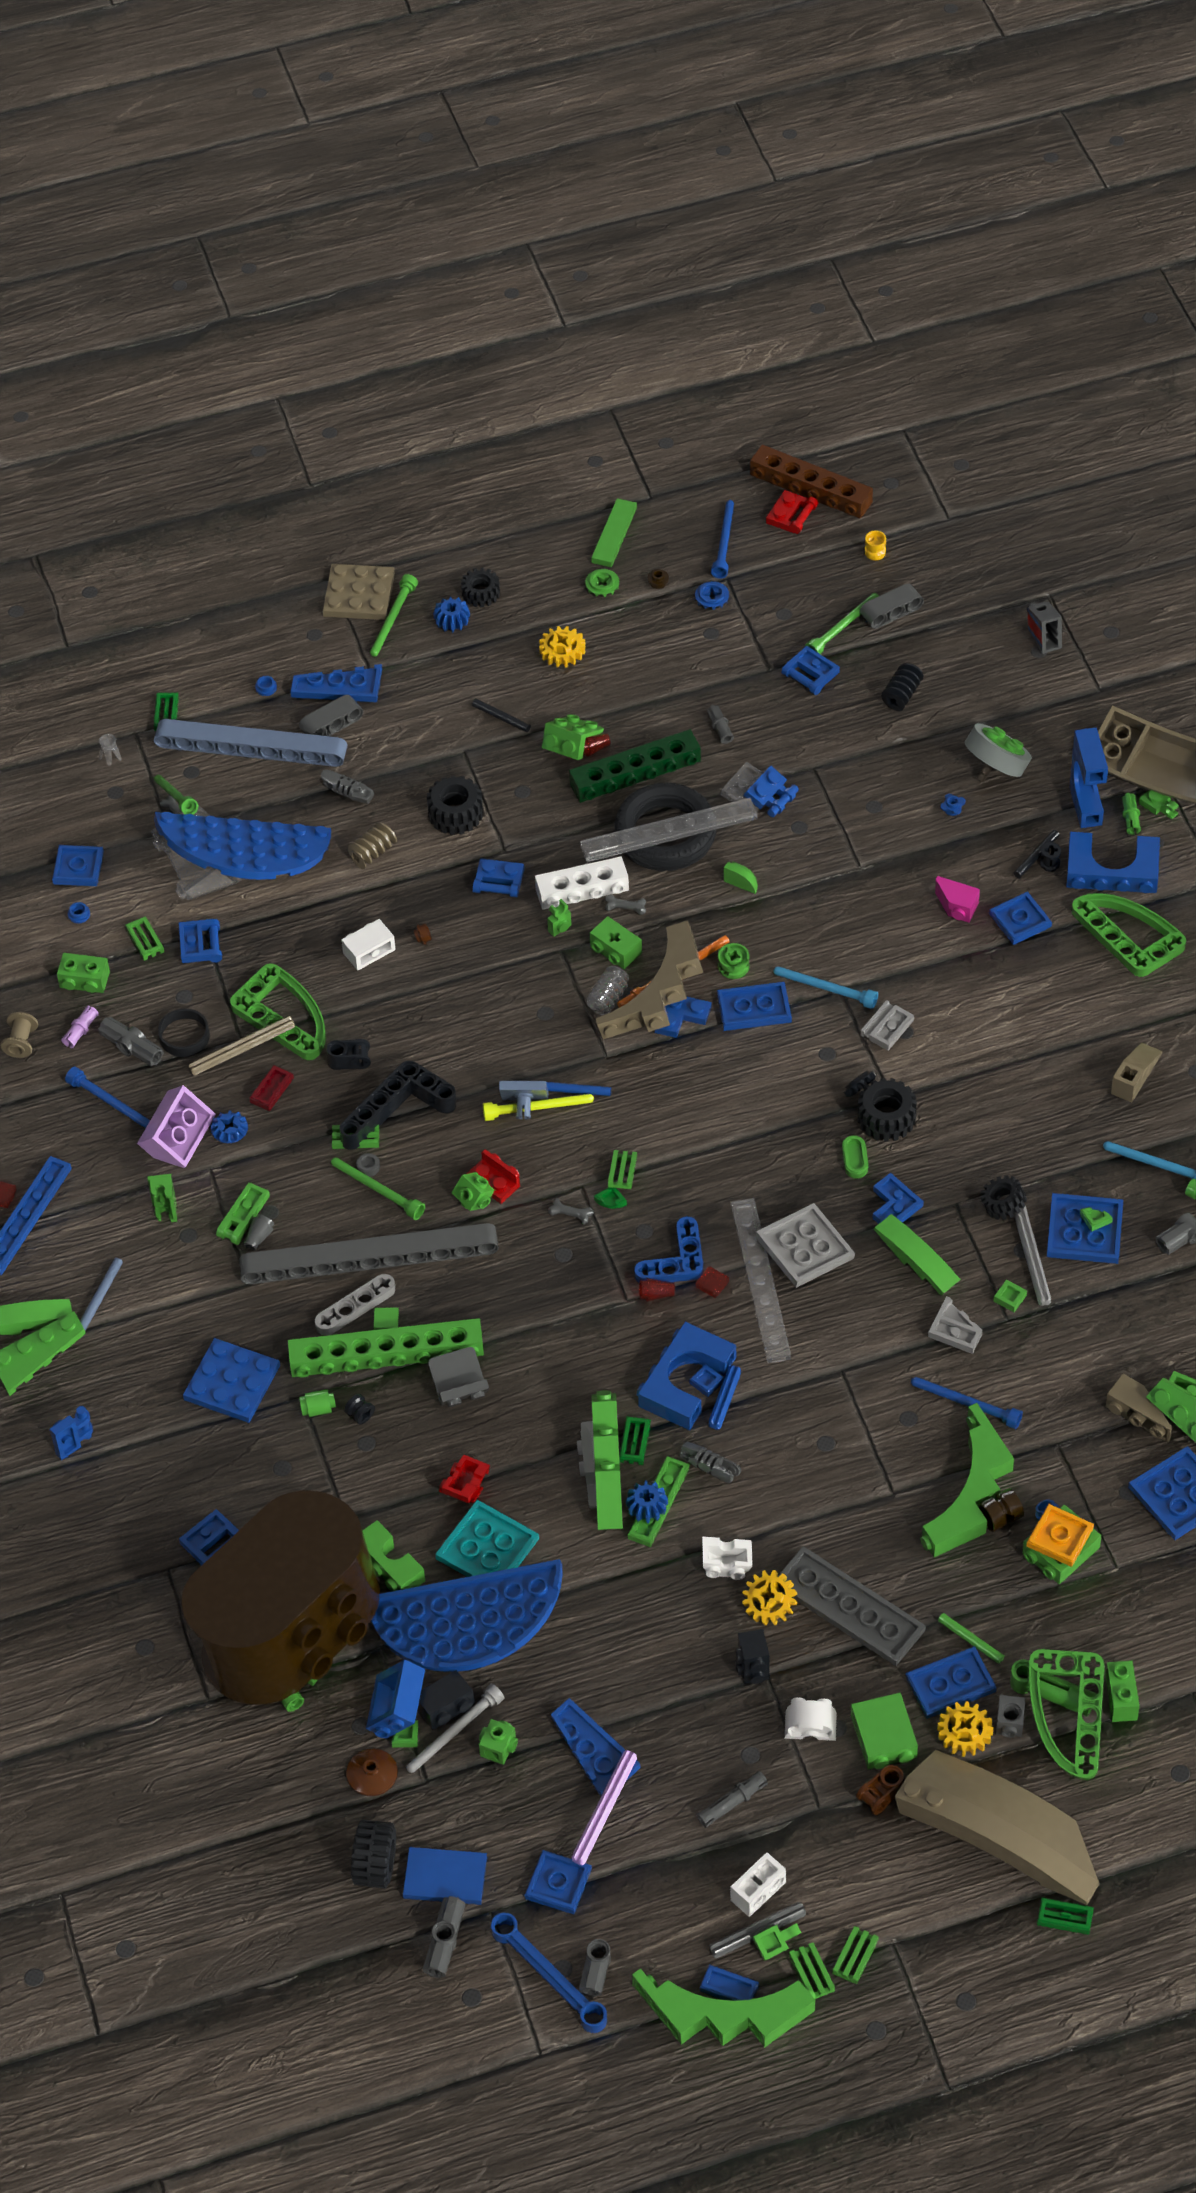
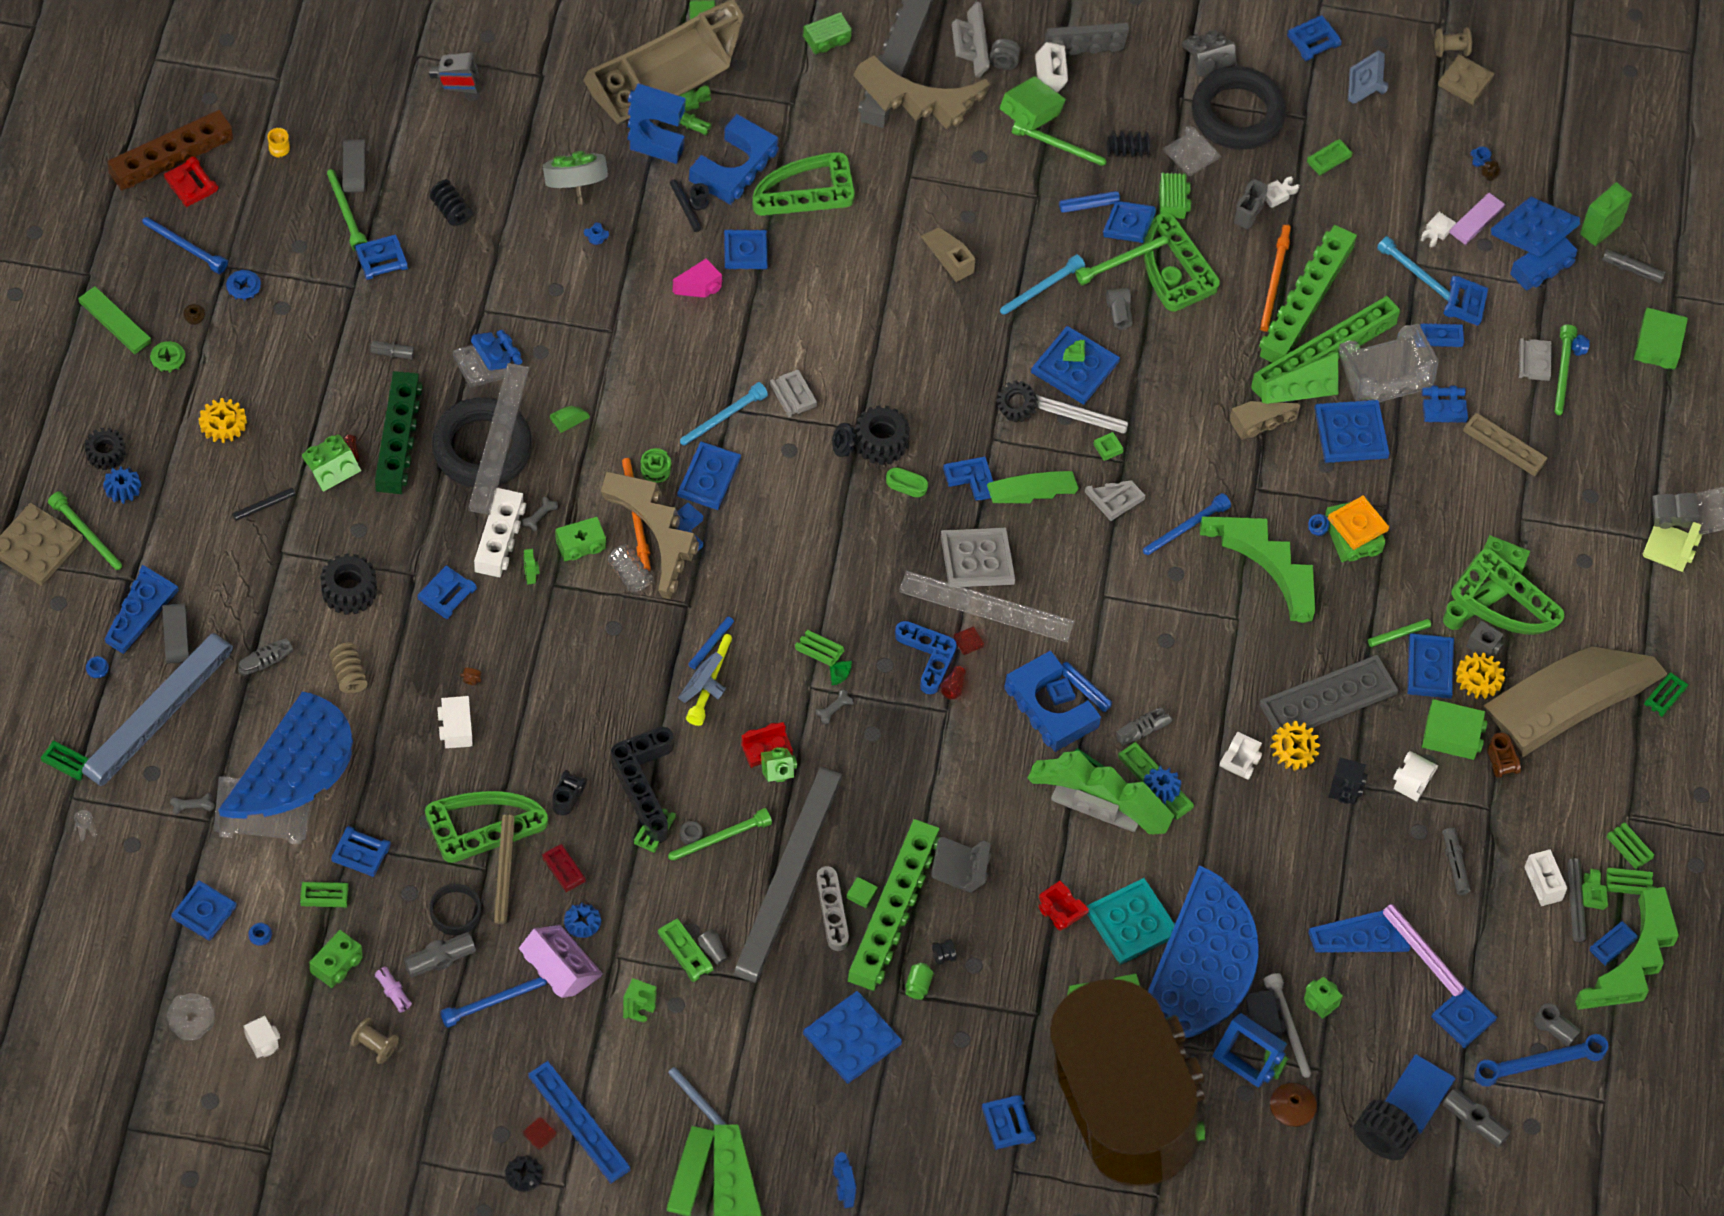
camera: 70 degrees left, 5 degrees up
bright green piece [154,775,198,815] -> none
dark brown wheel [978,1488,1024,1532] -> none

